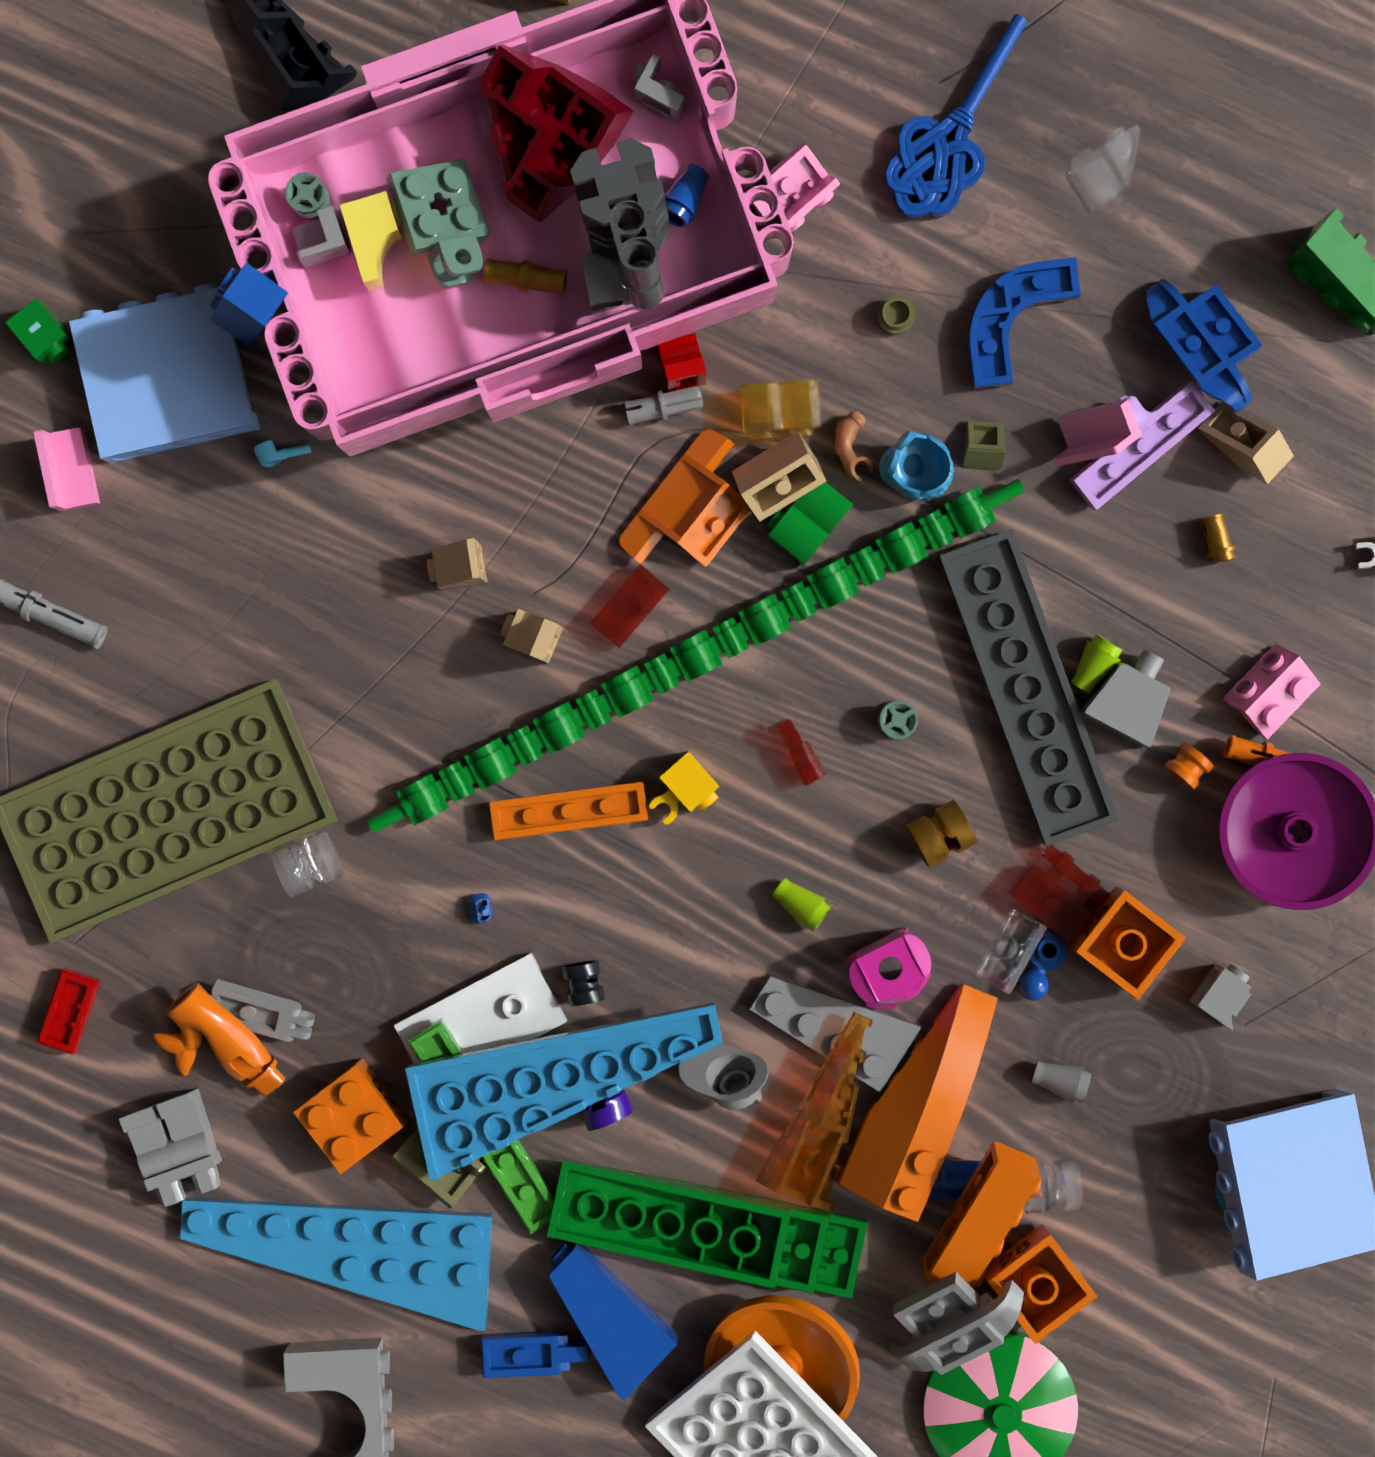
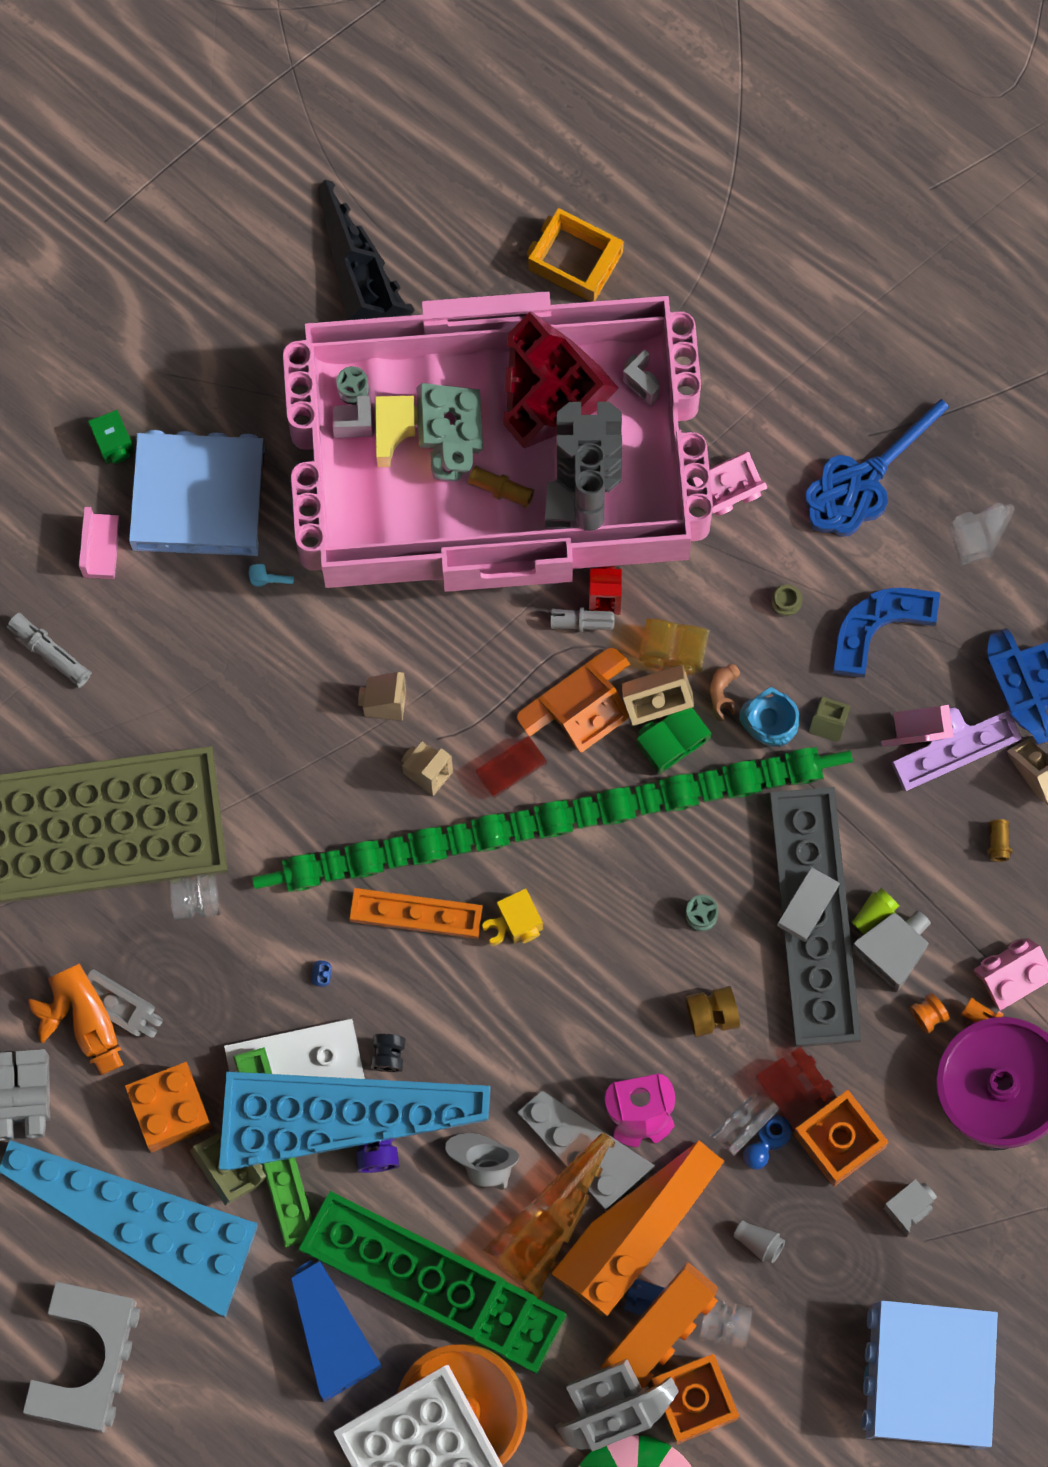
camera: 15 degrees right, 15 degrees down
blue brick [209,263,288,348] -> none
blue hinge [481,1332,590,1378] -> none
blue cone [665,164,709,228] -> none
lime cone [772,878,831,932] -> none
clear red bar [776,719,826,786] -> none
none -> light grey slope [777,867,840,942]

